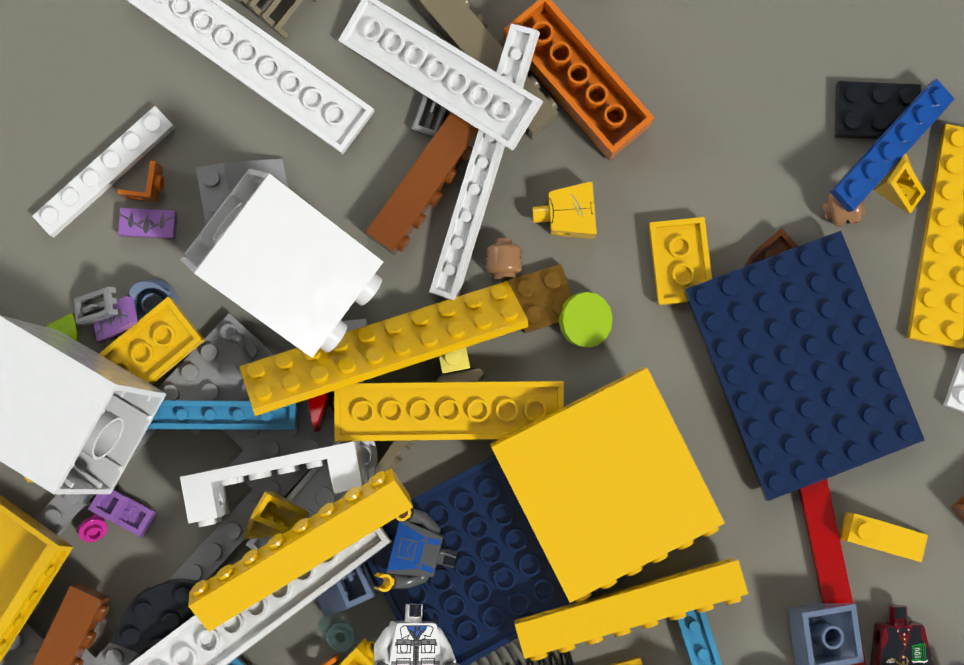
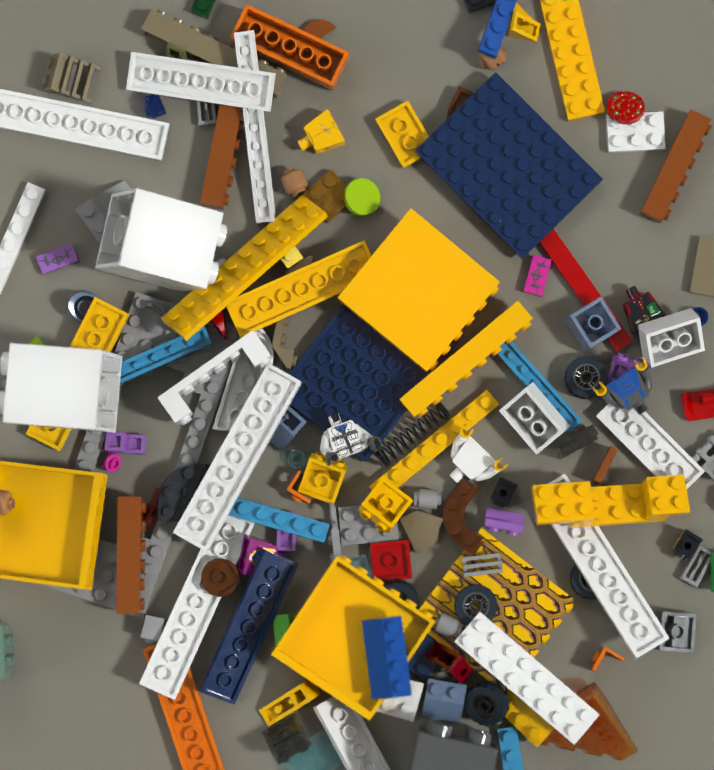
camera: 25 degrees left, 0 degrees up
light grey tile [74,287,118,326] -> none
medium lavender tile [93,296,138,343] -> none
orange bracket [118,160,165,203] -> none
yellow brick [188,468,413,632] -> none
yellow slope [243,490,309,540] -> none
torso [374,508,458,592] -> none
yellow slope [839,512,928,563] -> none
none -> clear red axle [143,487,160,526]
none -> clear blue plate [144,94,167,119]
none -> olive slope [165,42,188,60]
none -> dark orange tile [303,19,336,39]
none -> dark pink tile [523,255,551,297]

